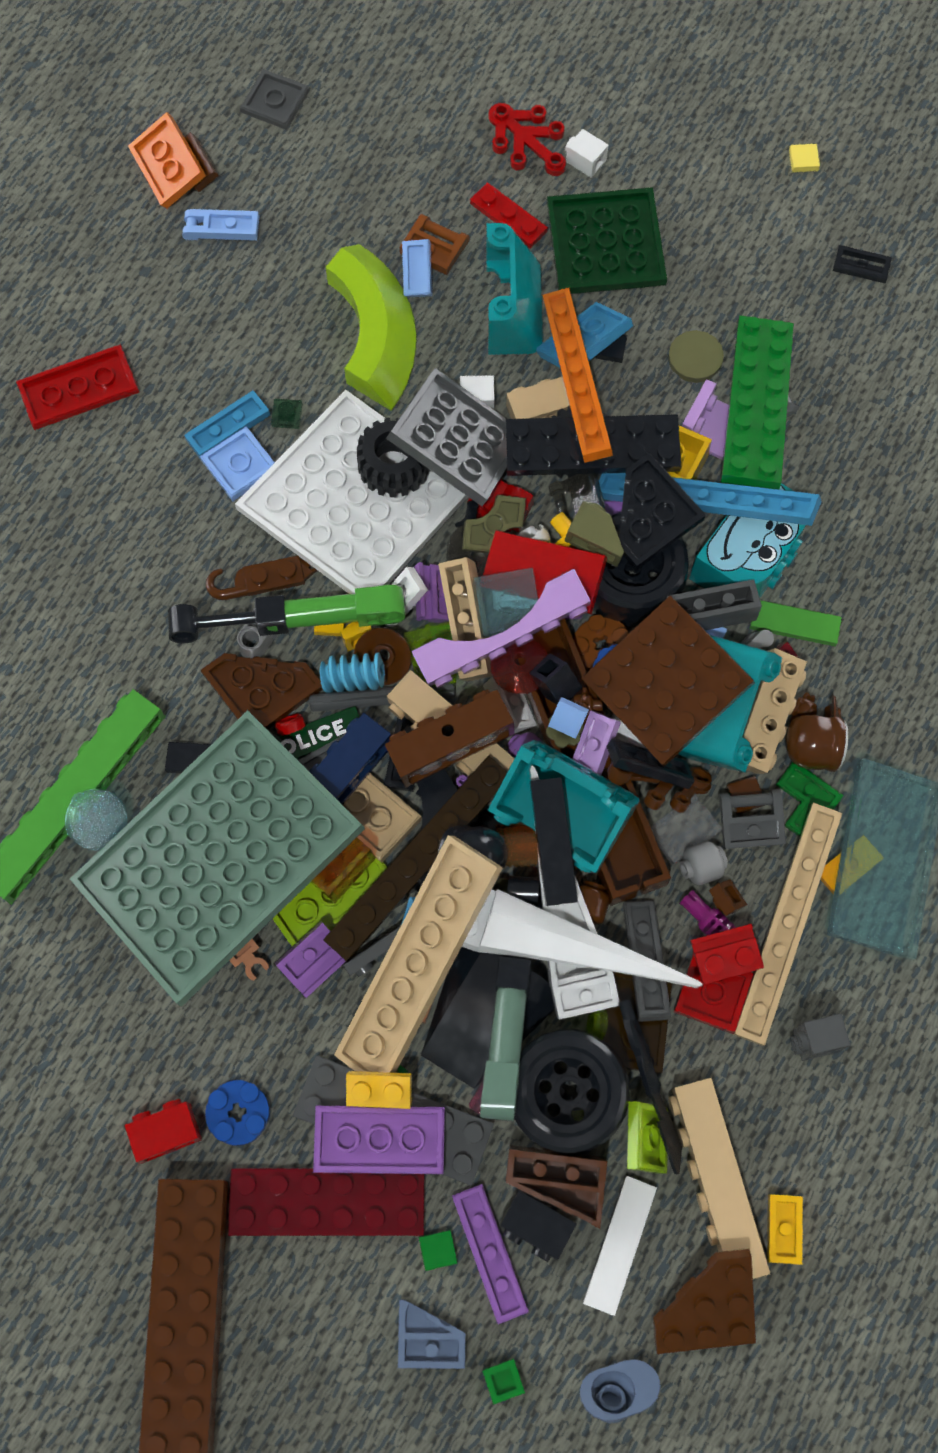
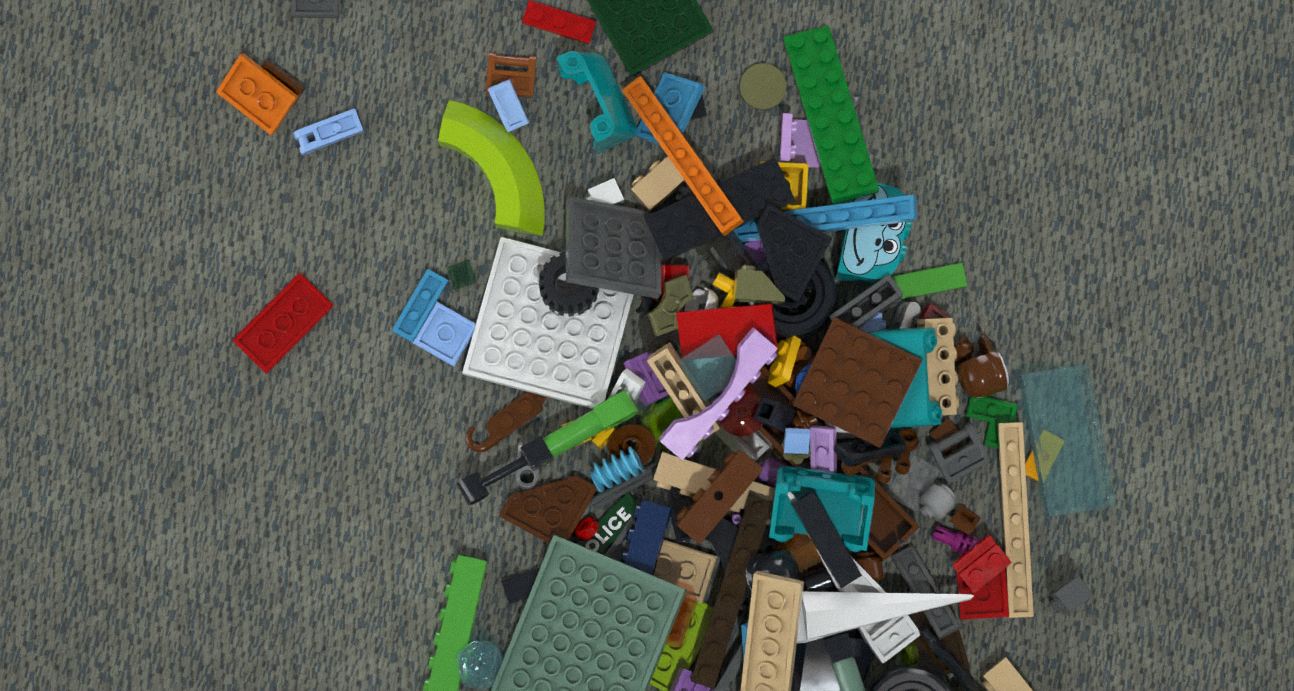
camera: 25 degrees left, 10 degrees up
none -> yellow plate [768,335,801,387]

